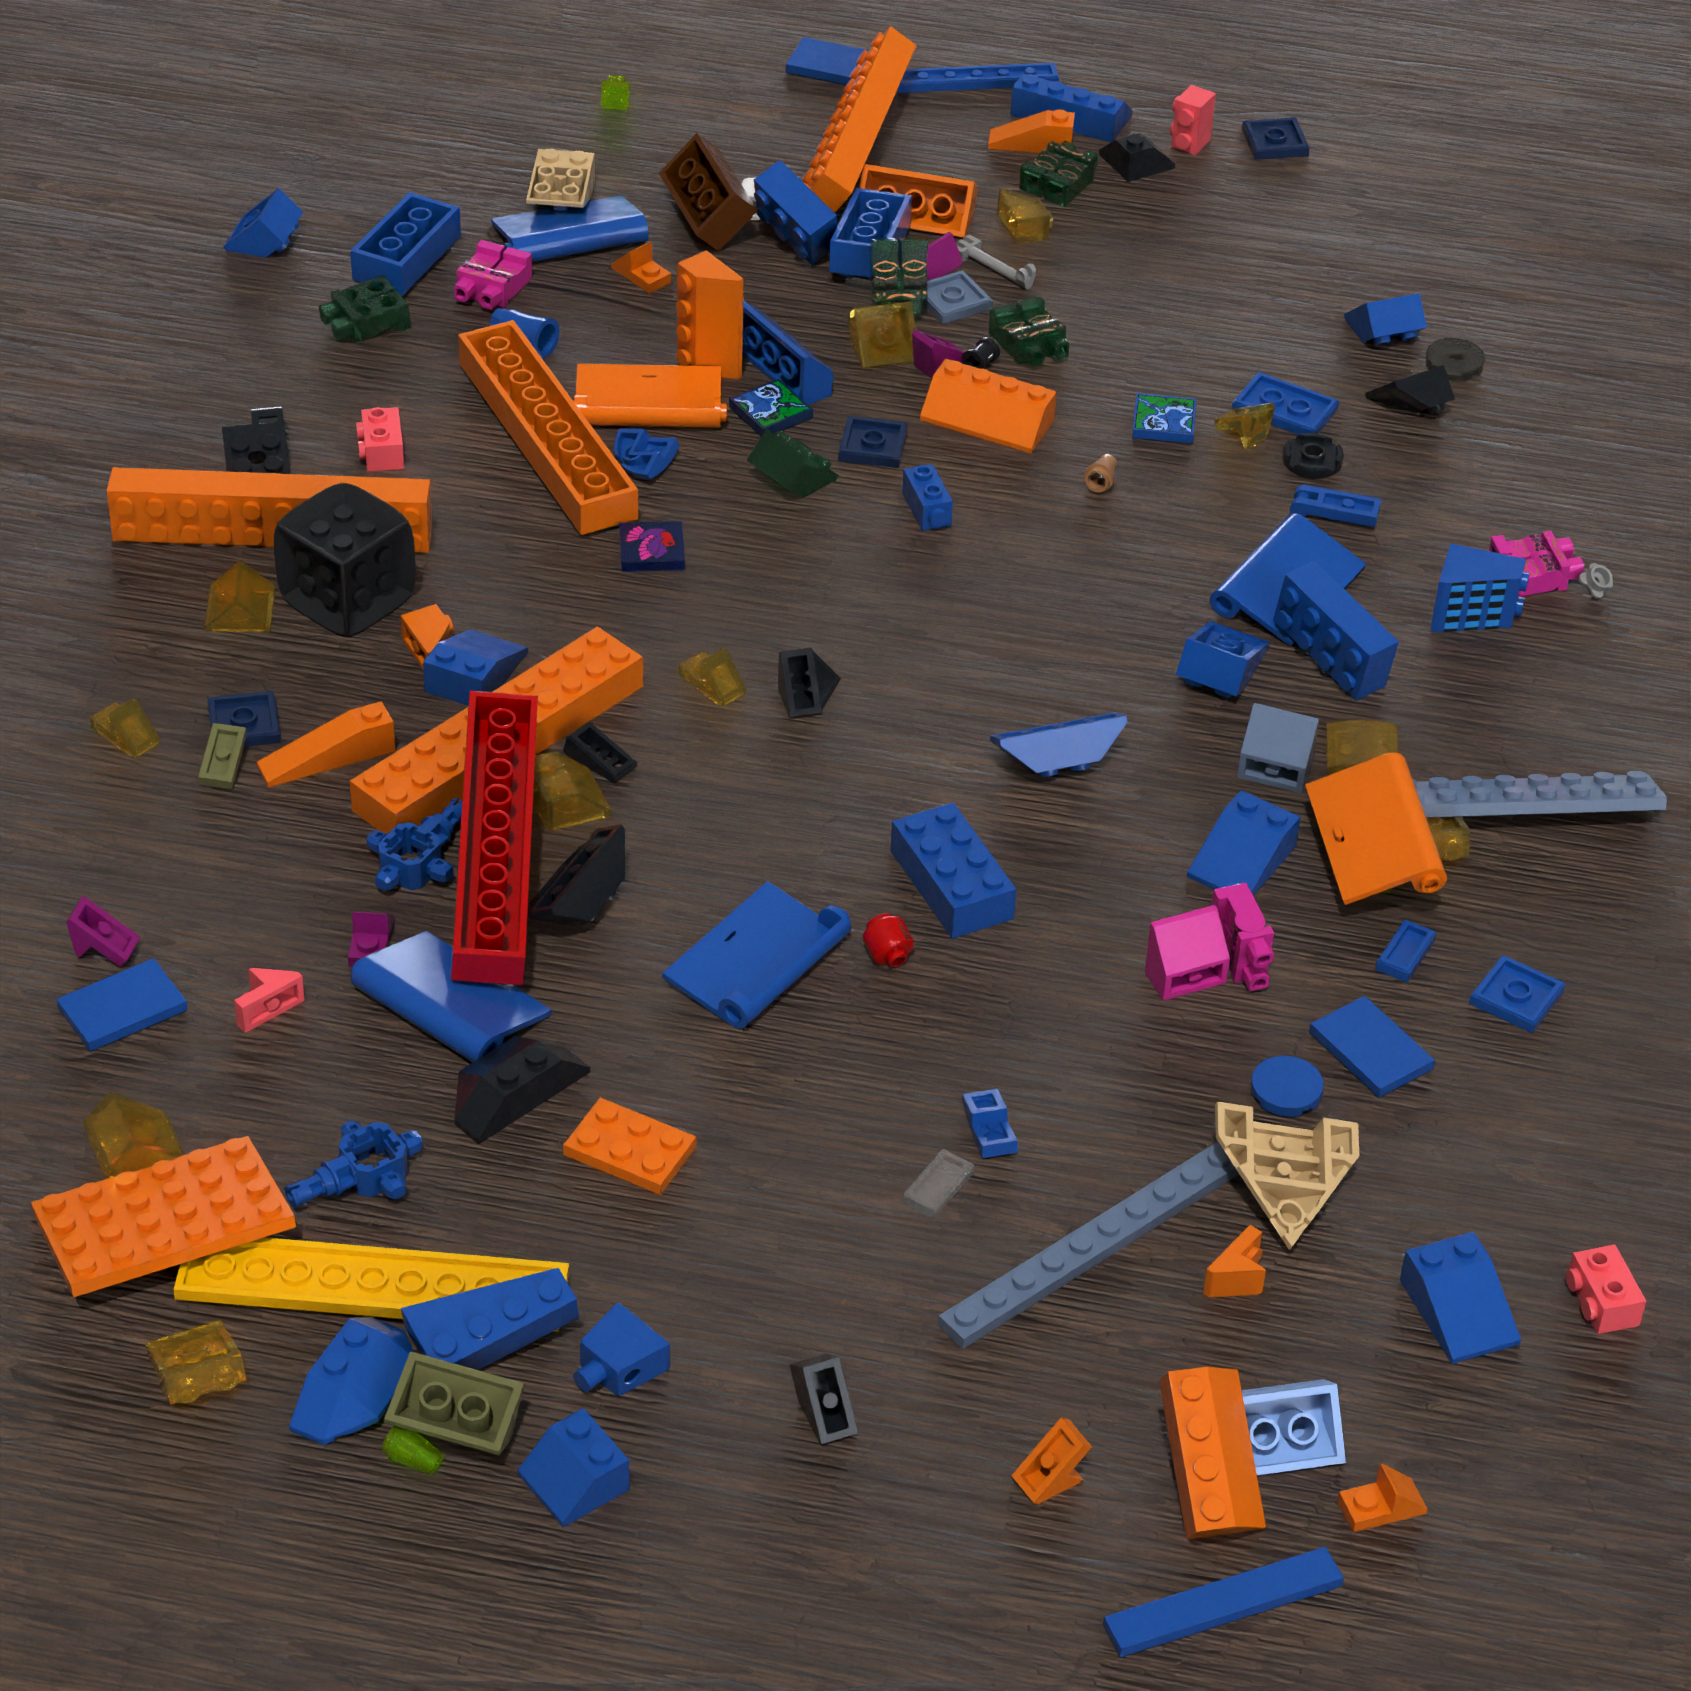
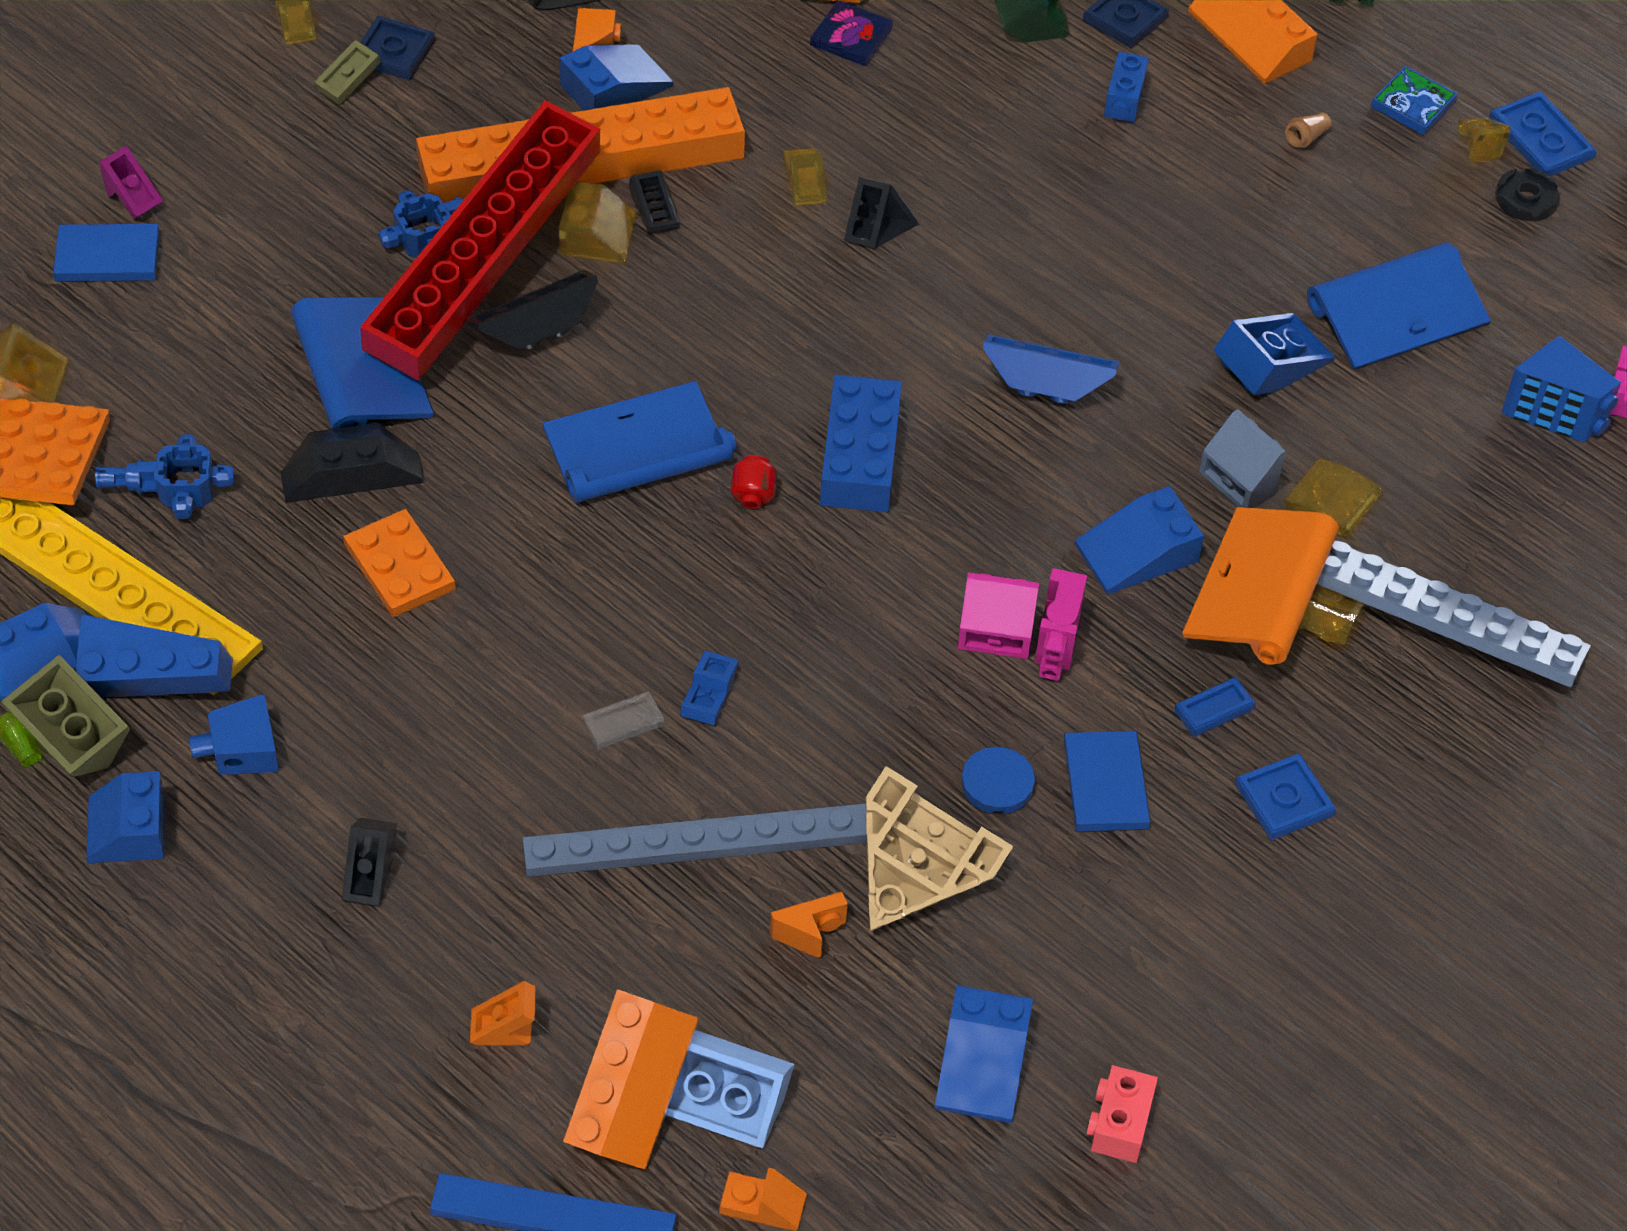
camera: 30 degrees right, 10 degrees up
coral slope [234,968,305,1033] -> none
orange wedge [256,701,395,788] -> none
magenta slope [348,912,394,967] -> none
blue brick [1273,560,1399,701] -> none
blue plate [1290,484,1382,527] -> none

